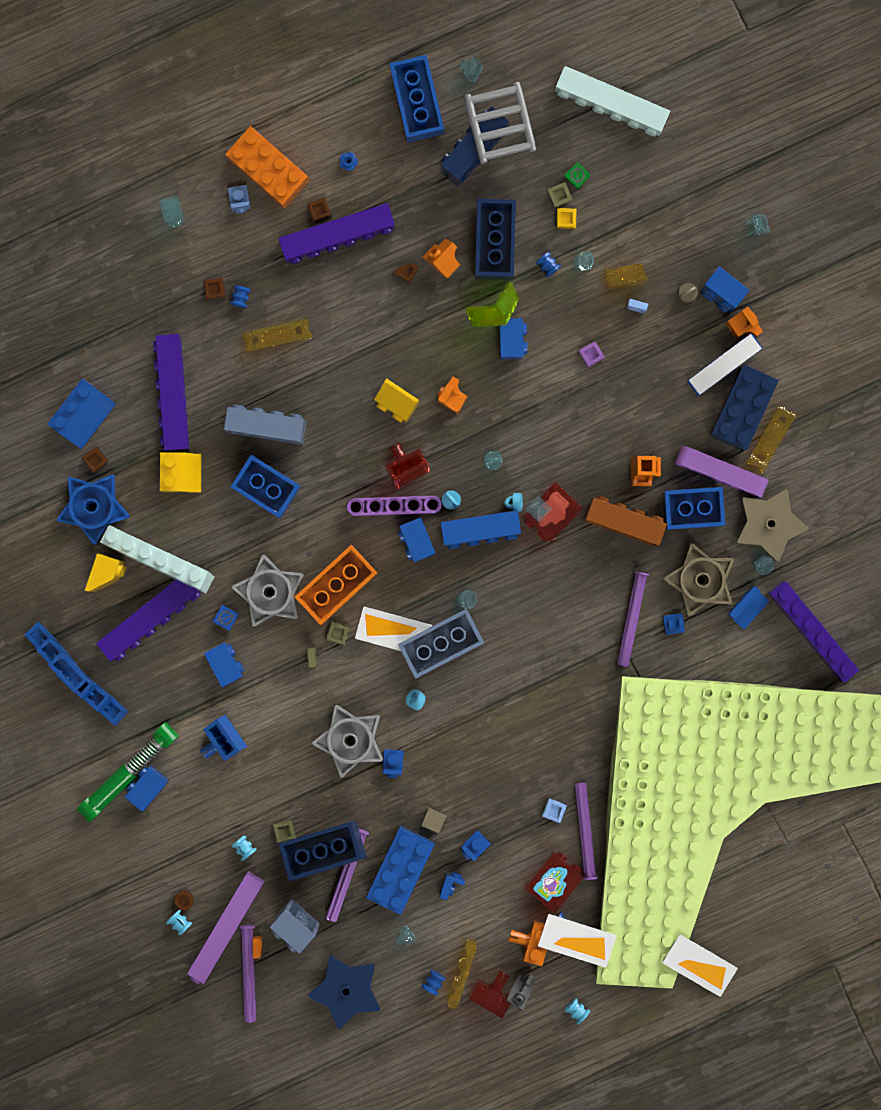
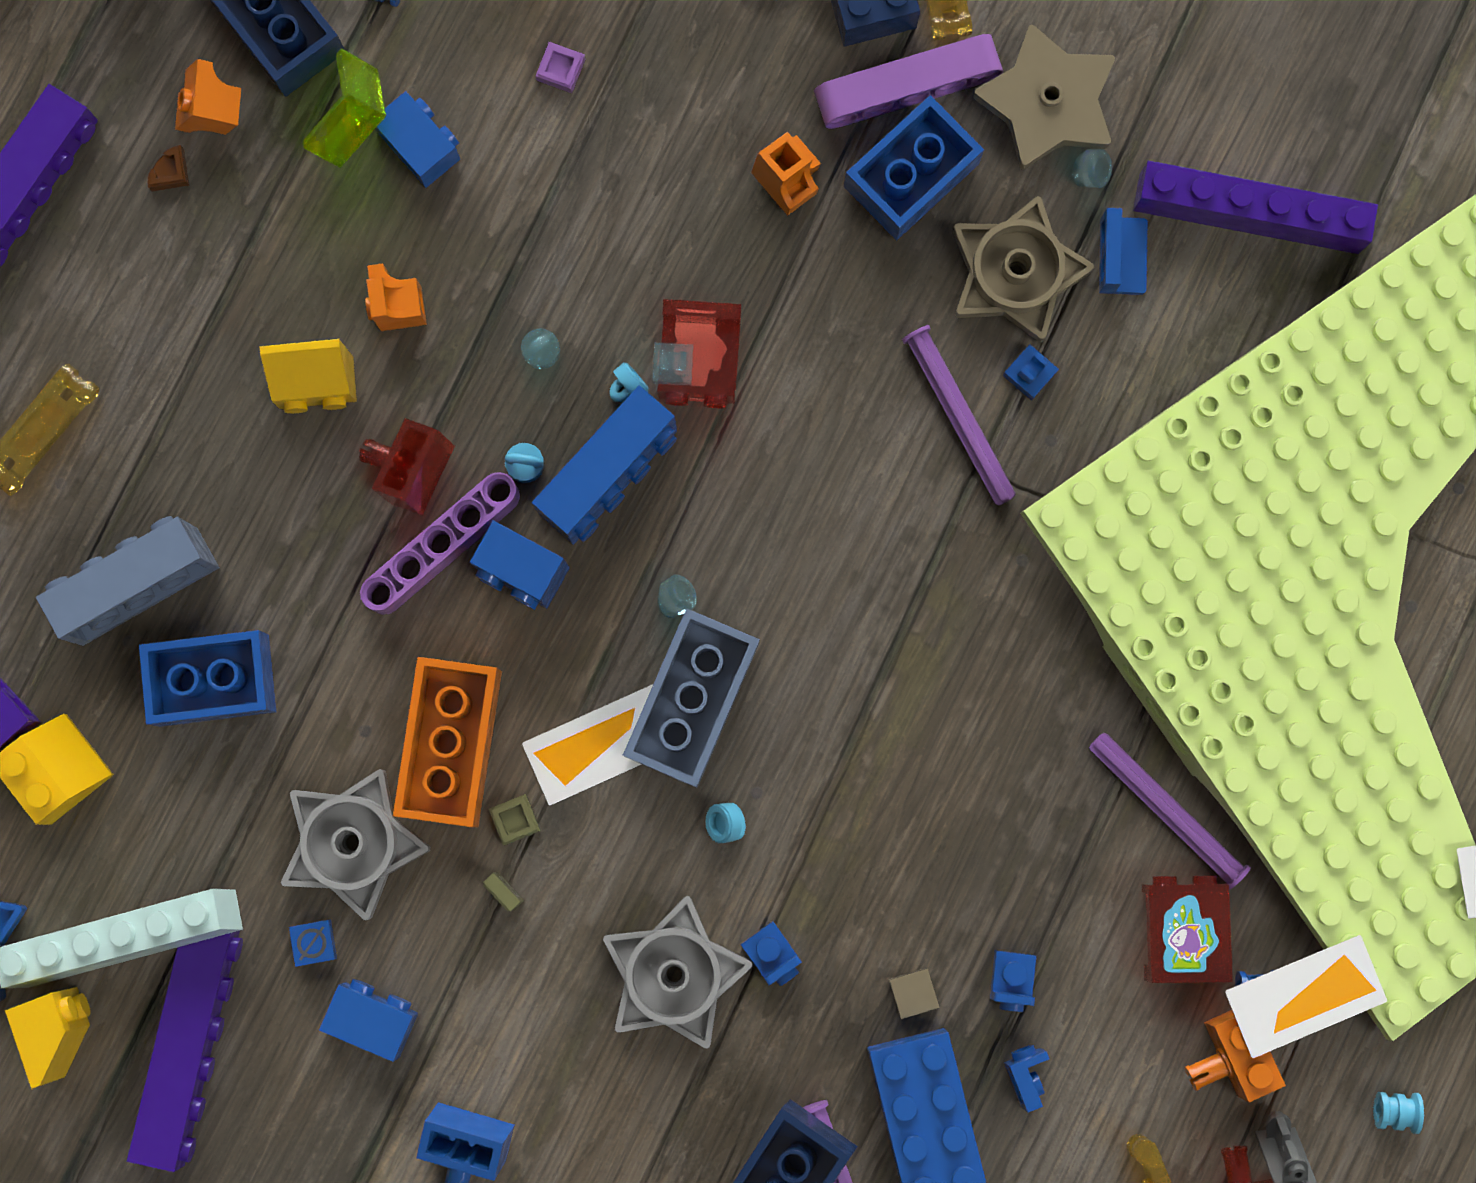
camera: 40 degrees left, 5 degrees down
light blue tile [542,798,567,823] -> none
dark orange brick [584,496,667,547] -> none

